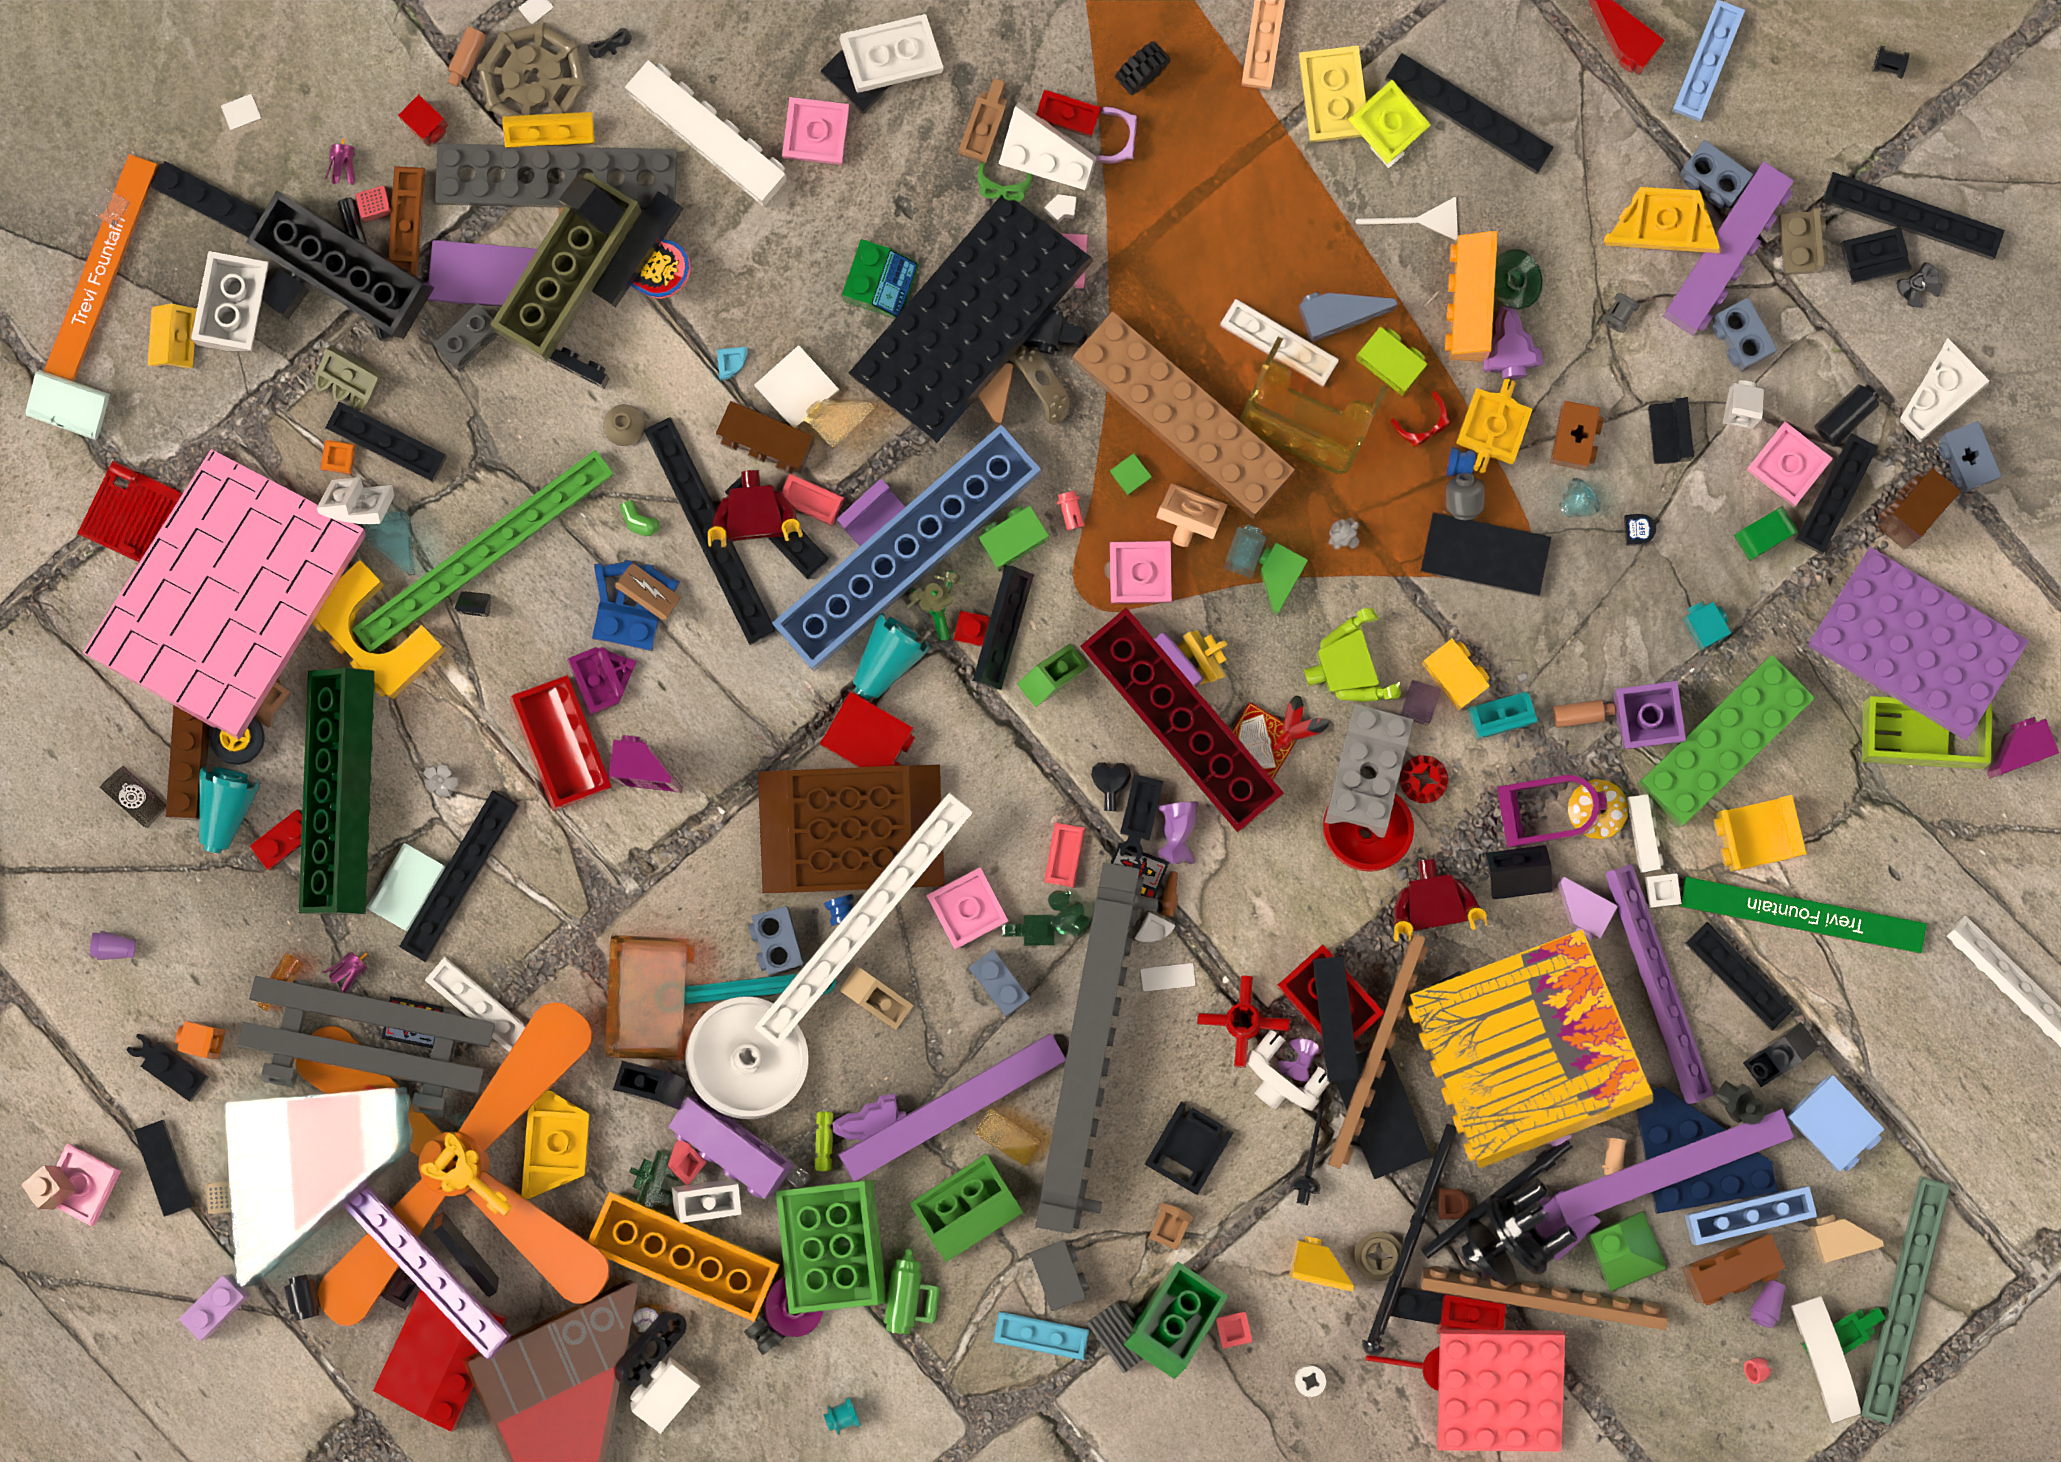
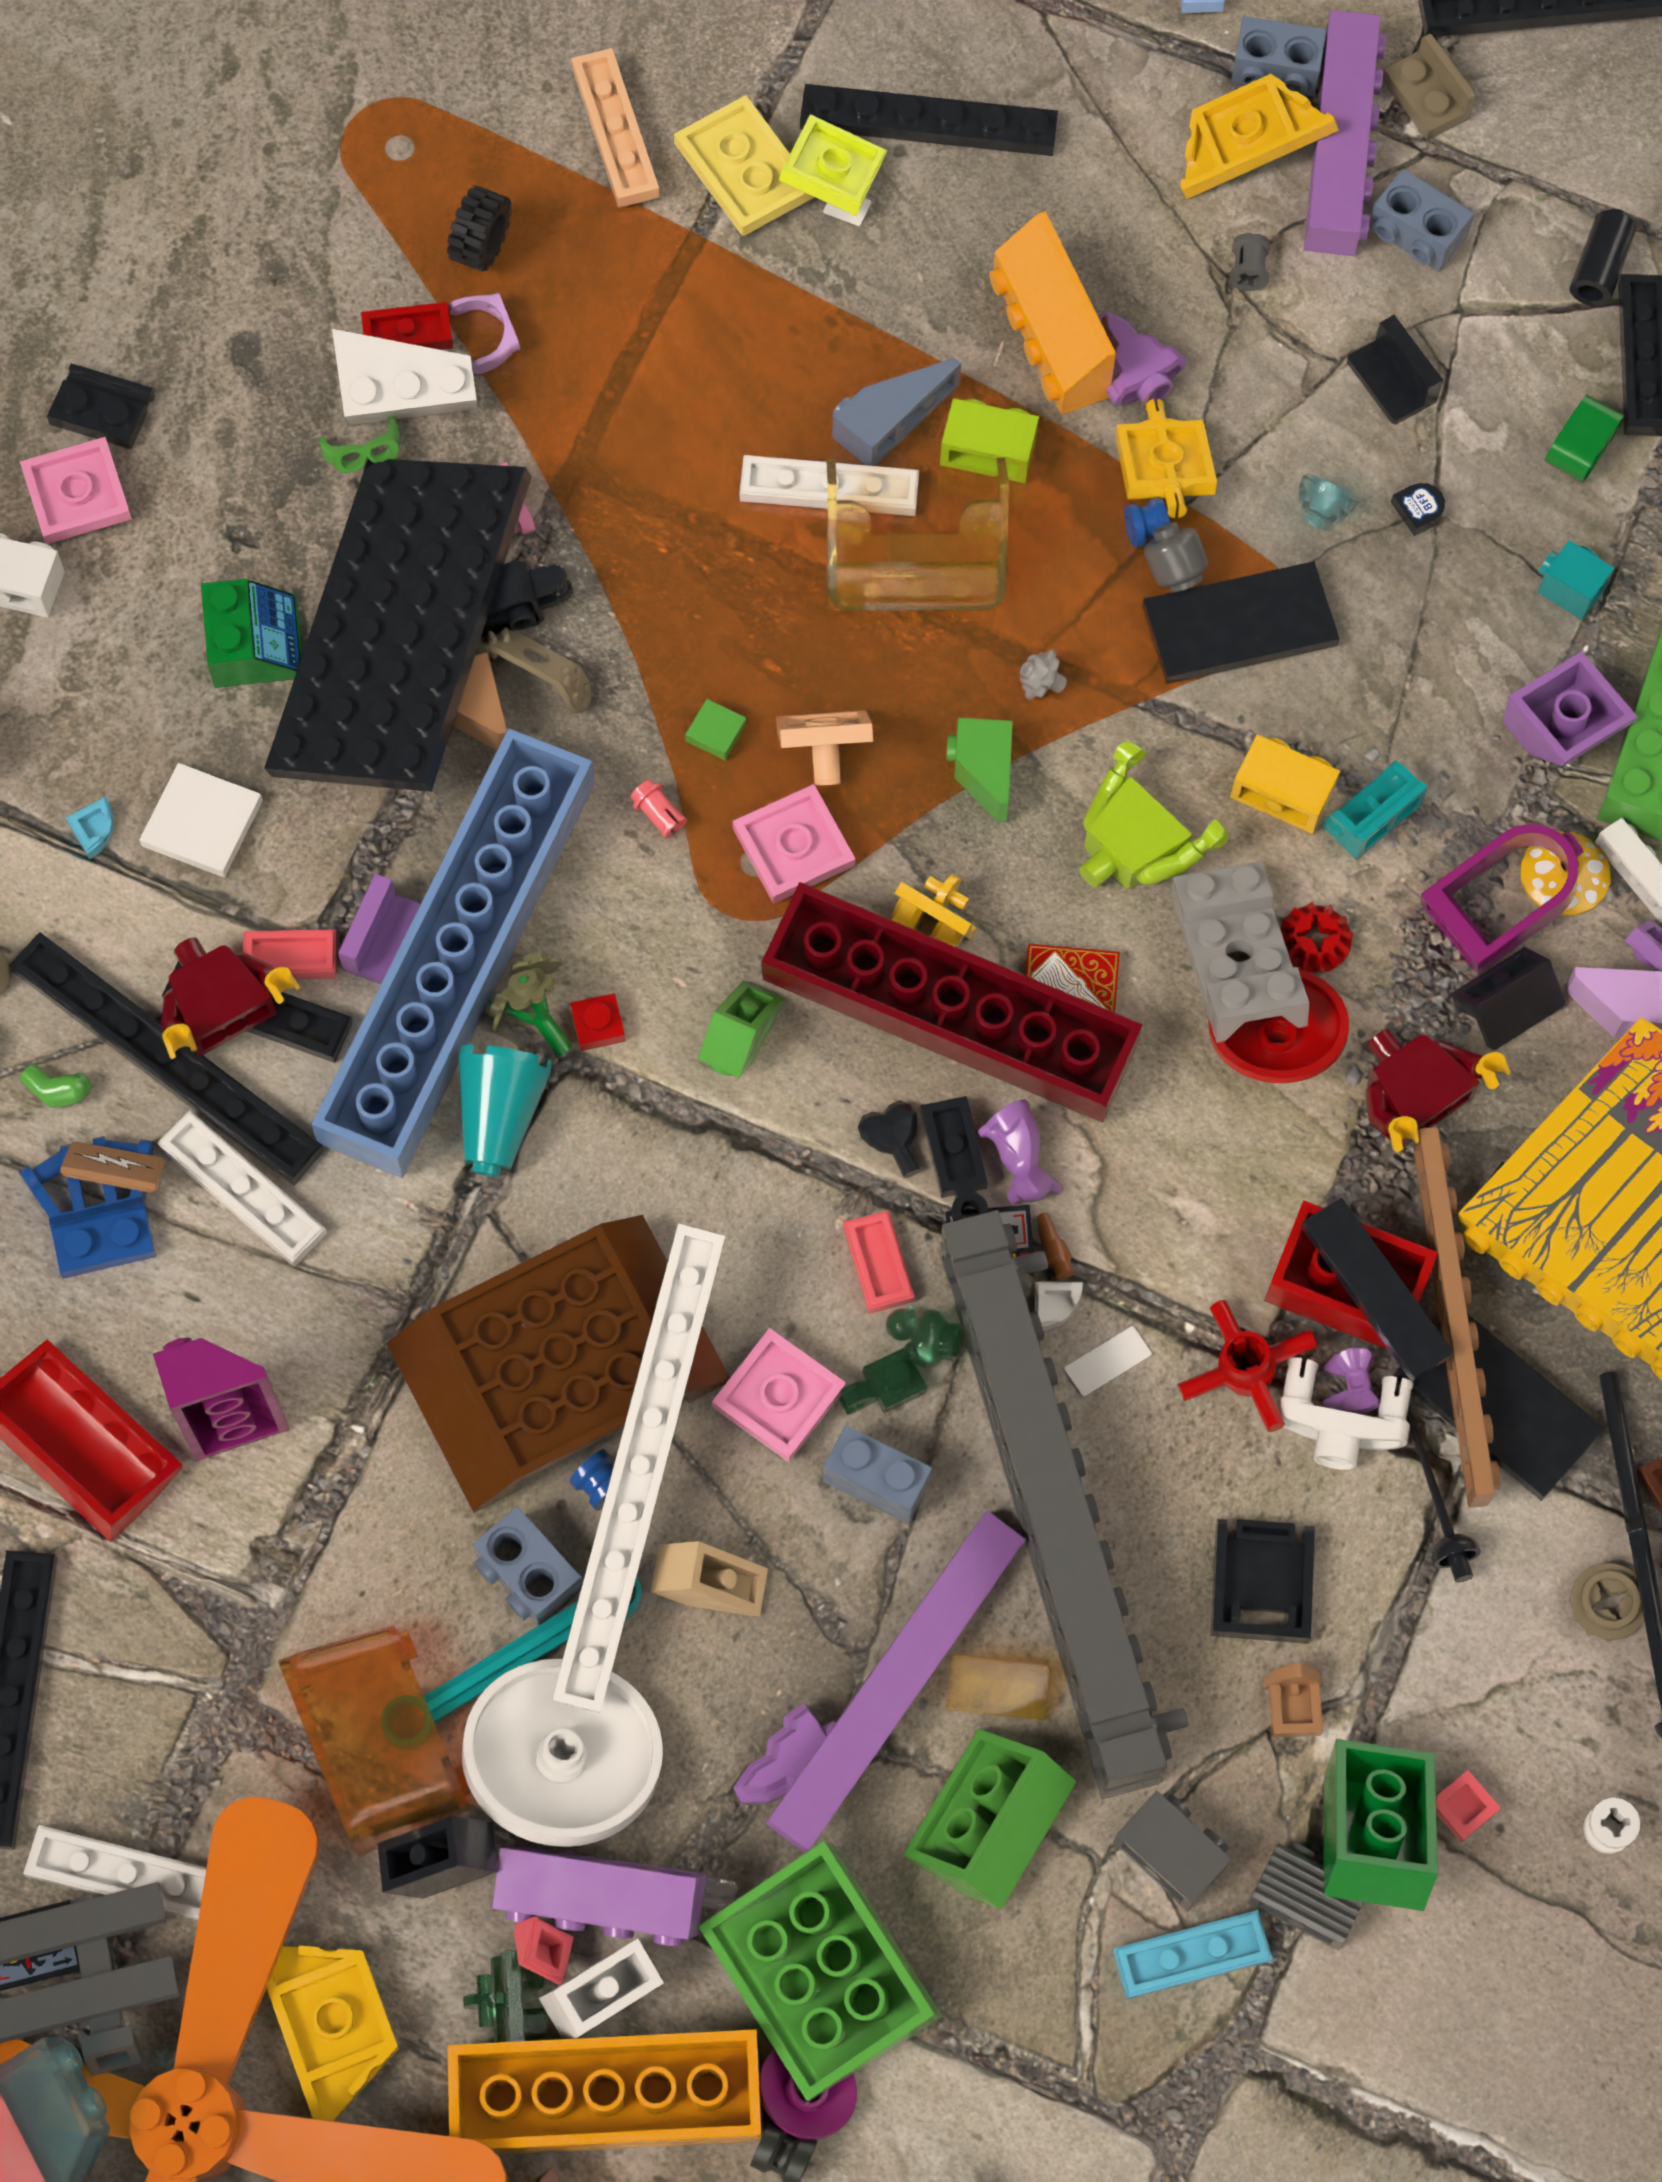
camera: 35 degrees left, 15 degrees down
yellow piece [421,1132,512,1216] -> none
magenta slope [567,646,637,715] -> none
reddish brown brick [716,401,815,475] -> none
clear yellow slope [803,399,876,449] -> none
lime axle [815,1111,834,1171] -> none
red brick [820,692,916,767] -> none
white plate [839,14,944,93] -> none
bright green piece [884,1248,941,1334] -> none
medium nougat hinge [958,78,1007,164] -> none
black plate [972,565,1034,690] -> none
bright green brick [978,505,1049,571] -> none
white piece [1044,194,1076,224] -> none
medium nougat brick [1073,311,1295,520] -> none
medium lavender tile [1155,632,1204,687] -> none
clear light blue brick [1224,525,1266,579] -> none
red piece [1274,696,1329,751] -> none
yellow slope [1289,1236,1354,1292] -> none
white piece [1355,197,1458,240] -> none
red cap [1390,390,1451,448] -> none
panel [1399,680,1440,726] -> none
clear green dish [1494,249,1543,310] -> none
dark orange brick [1550,401,1604,471] -> none
nougat cylinder [1553,700,1615,728] -> none
white slope [1723,380,1764,429] -> none
bright pink plate [1746,422,1833,507] -> none
black plate [1840,227,1912,285] -> none
black piece [1896,262,1942,308] -> none
none -> white tile [157,1110,327,1267]

